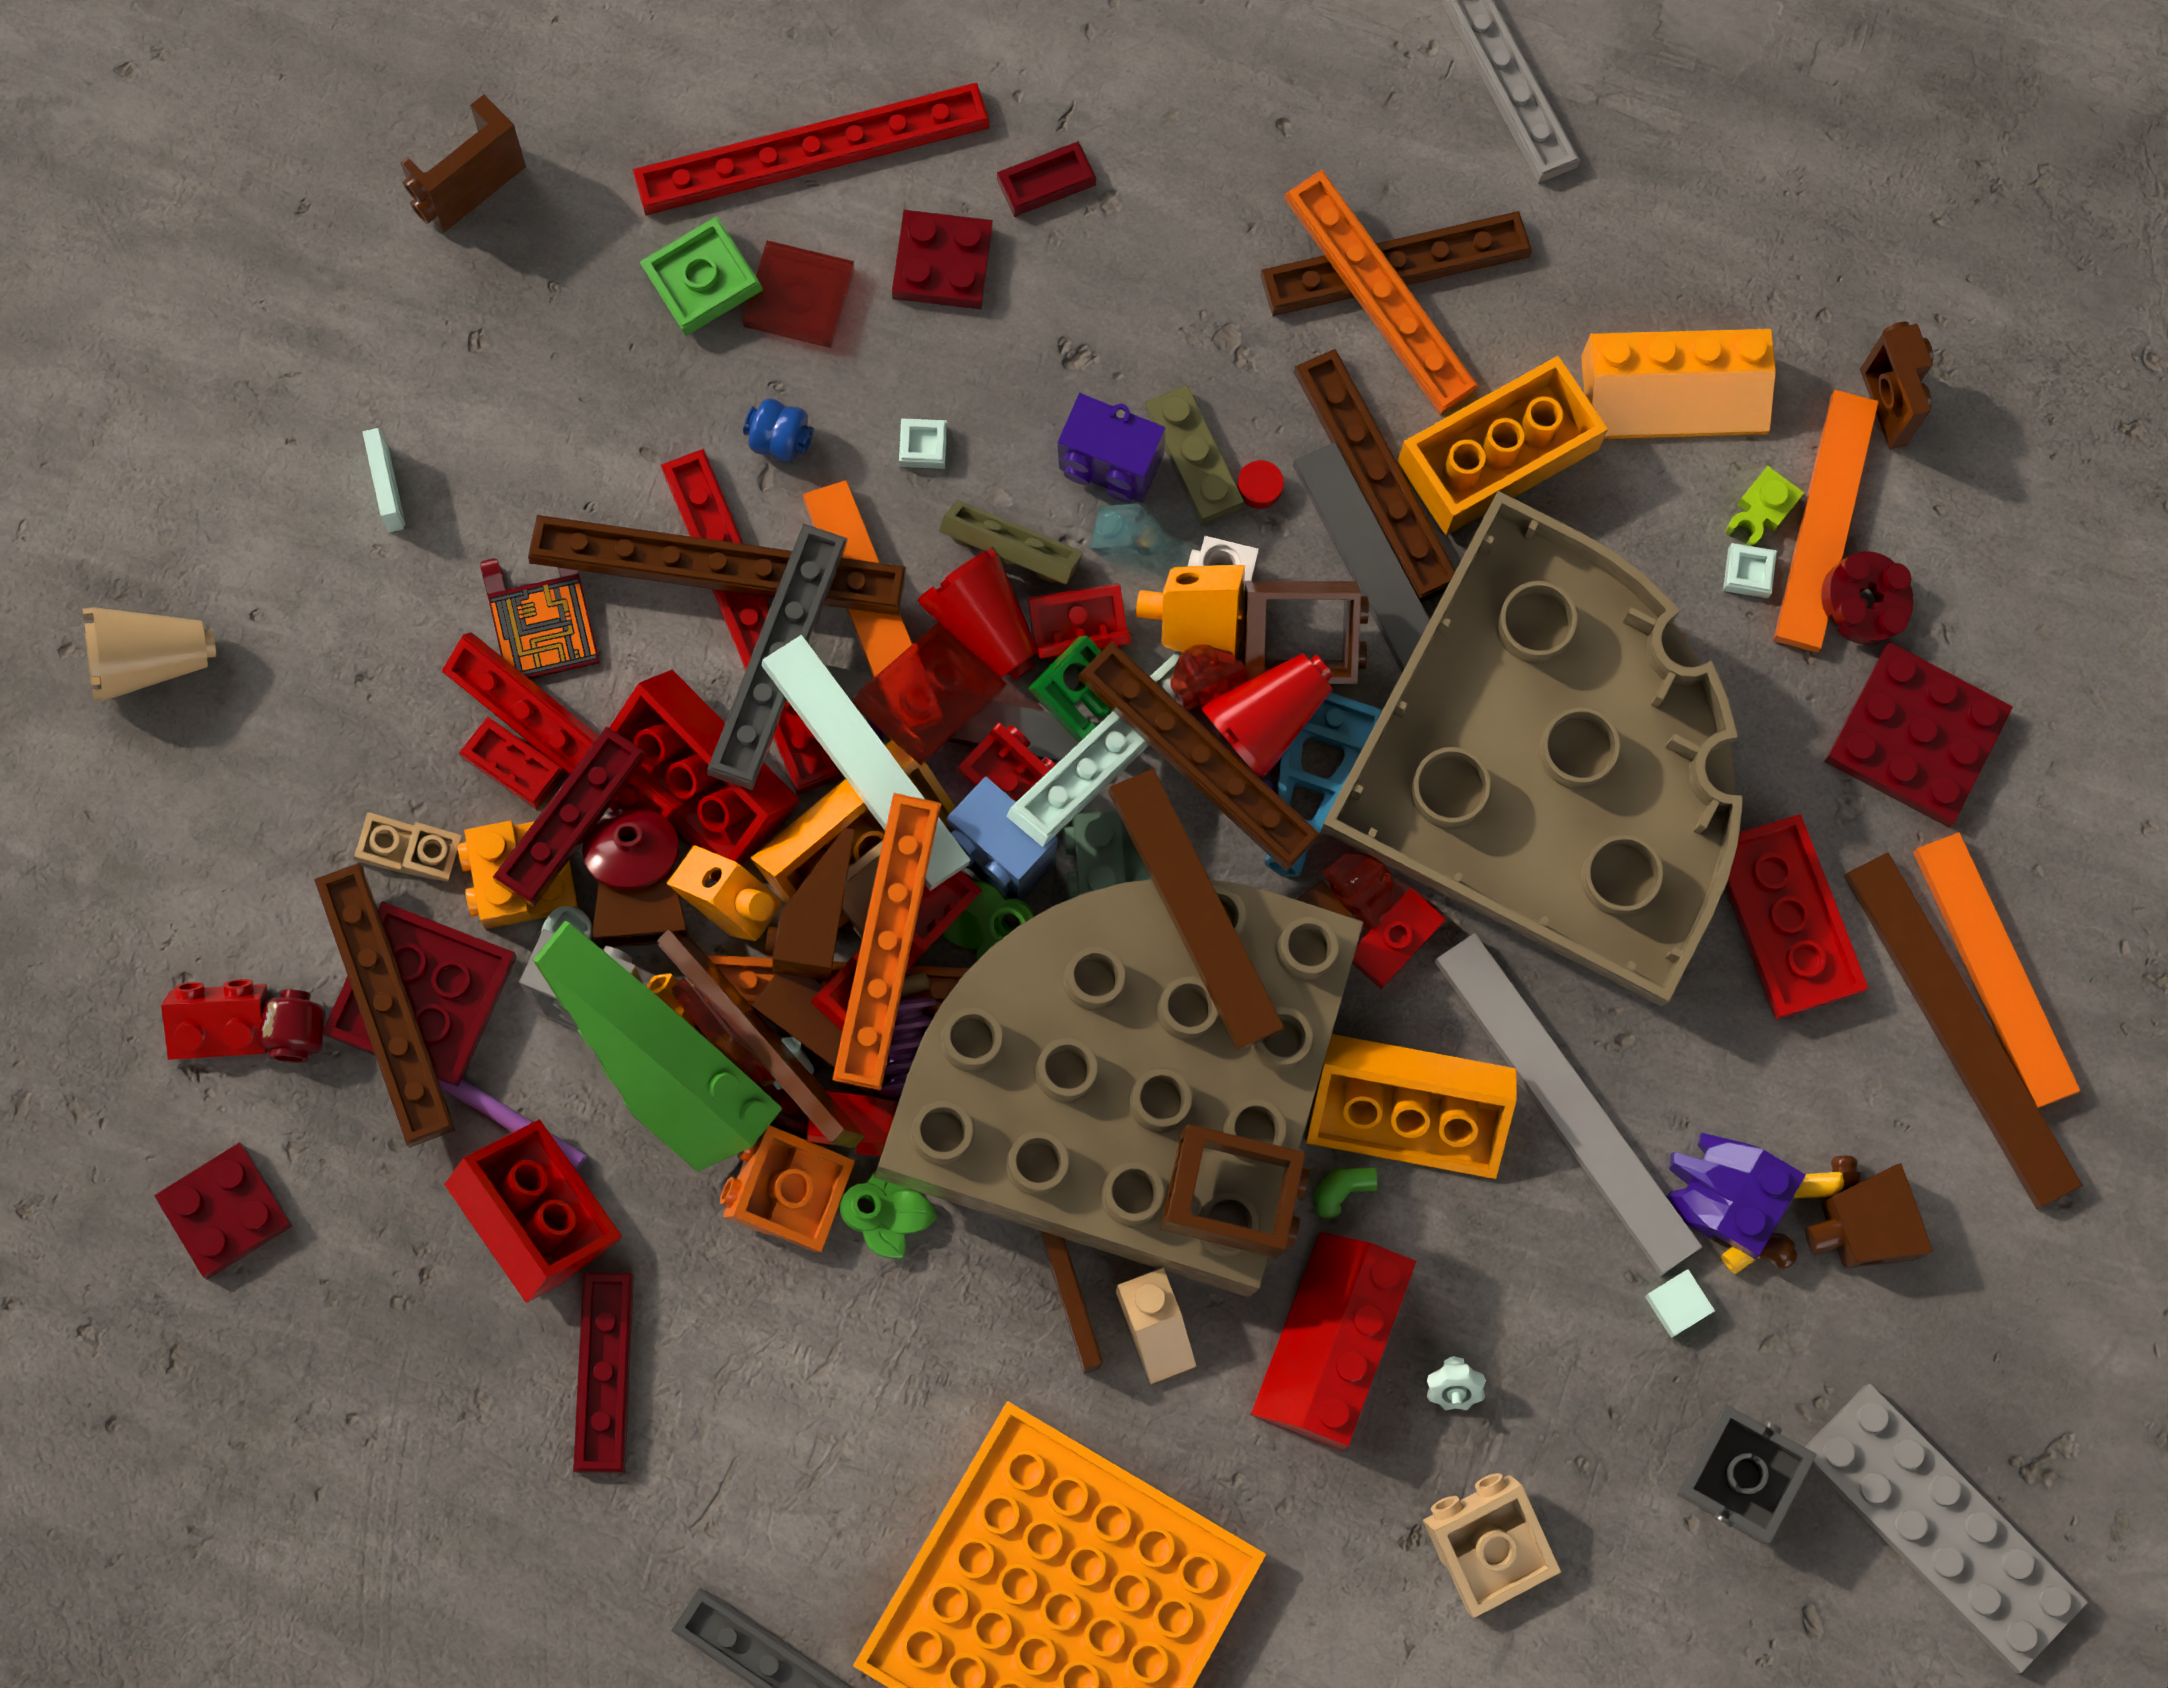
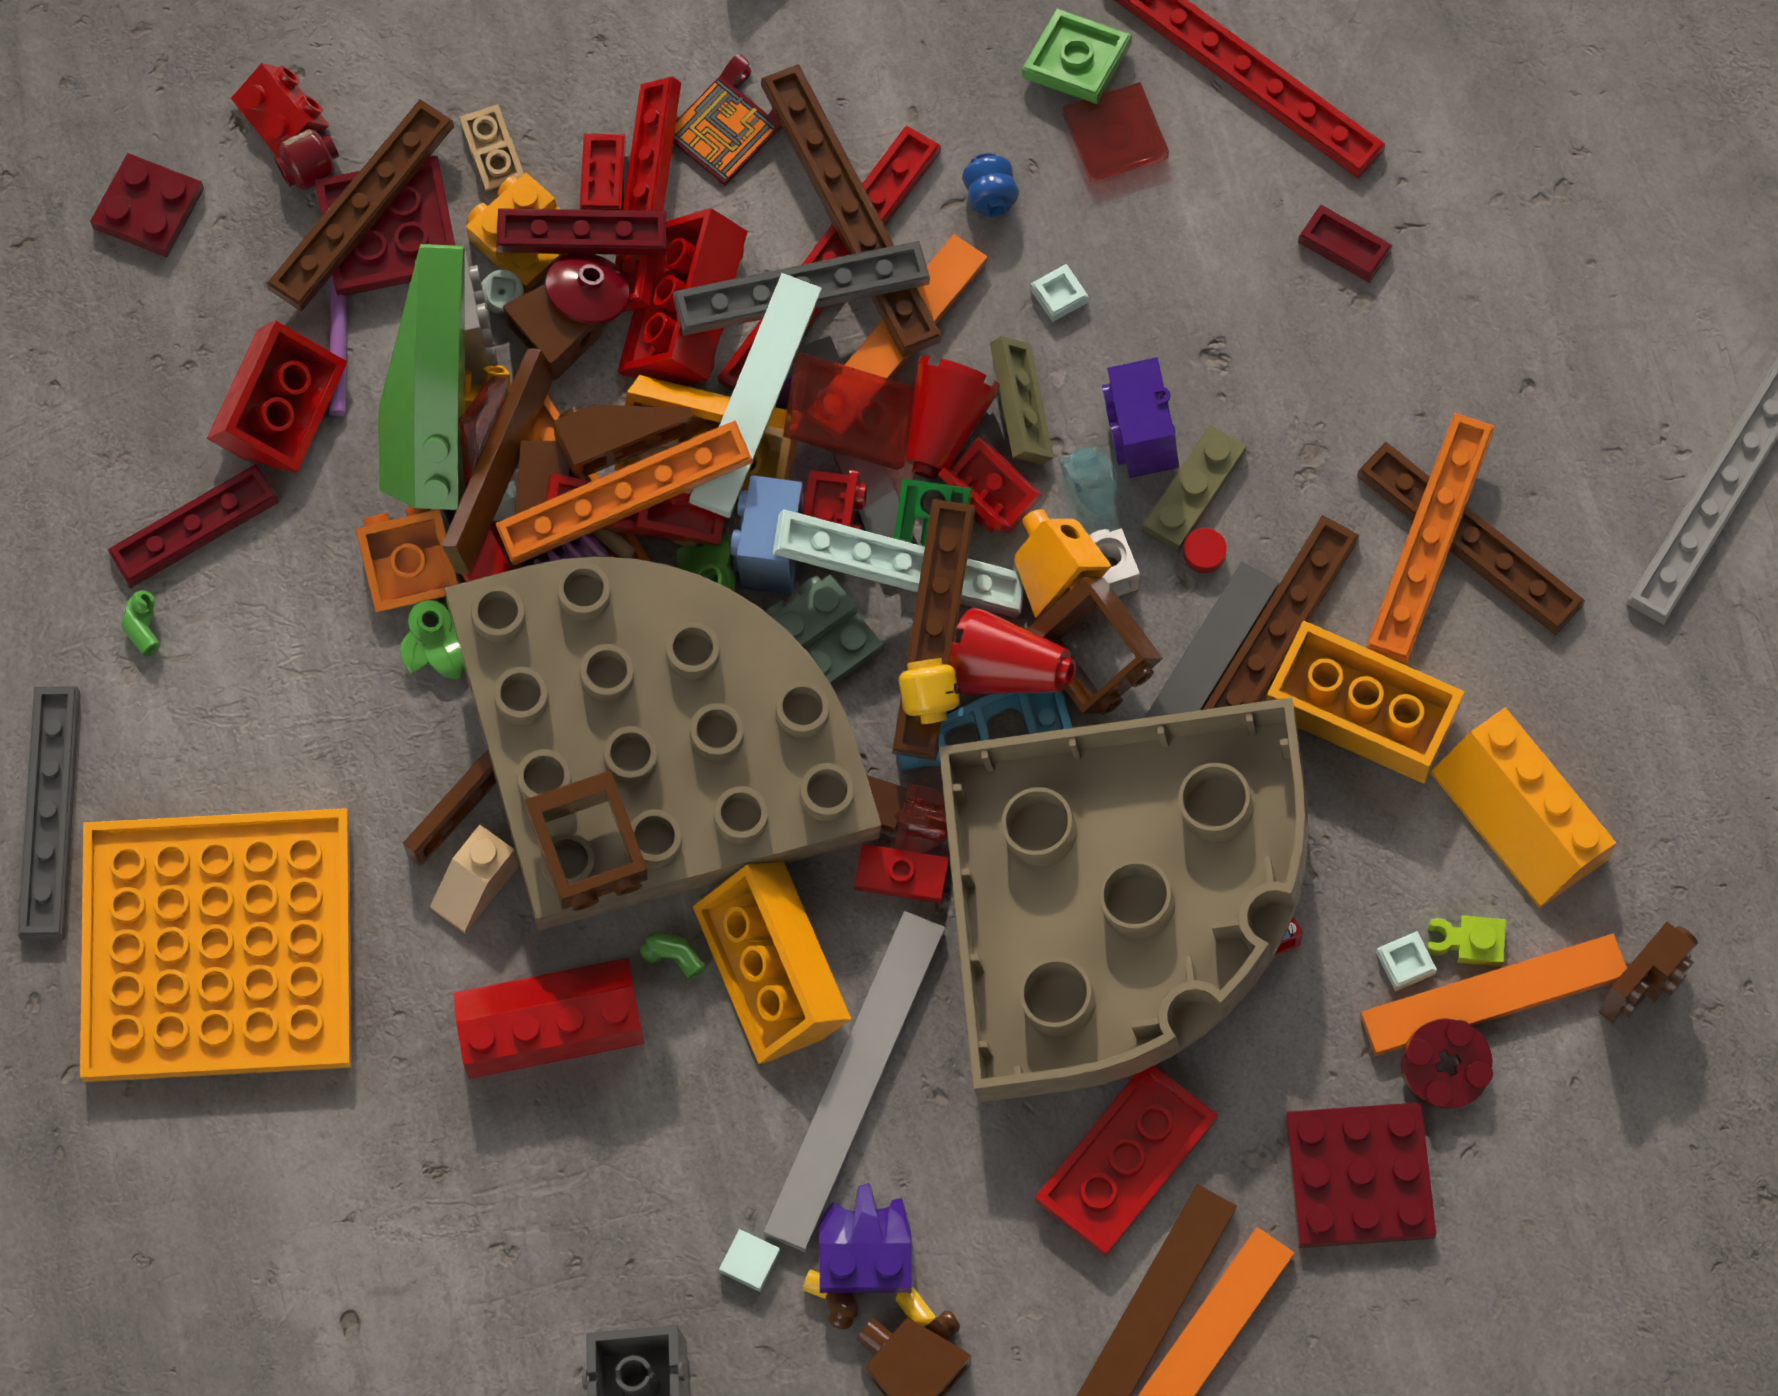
camera: 65 degrees right, 5 degrees down
light orange torso [667,845,783,941] -> none
dark red plate [892,209,993,310] -> none
reddish brown tile [1108,768,1284,1051] -> none
clear red piece [1170,644,1246,711] -> none
tan plate [1423,1473,1561,1618] -> none
light aqua piece [1427,1356,1486,1411] -> none
none -> bright green arm [122,590,161,657]
none -> yellow head [898,658,960,724]

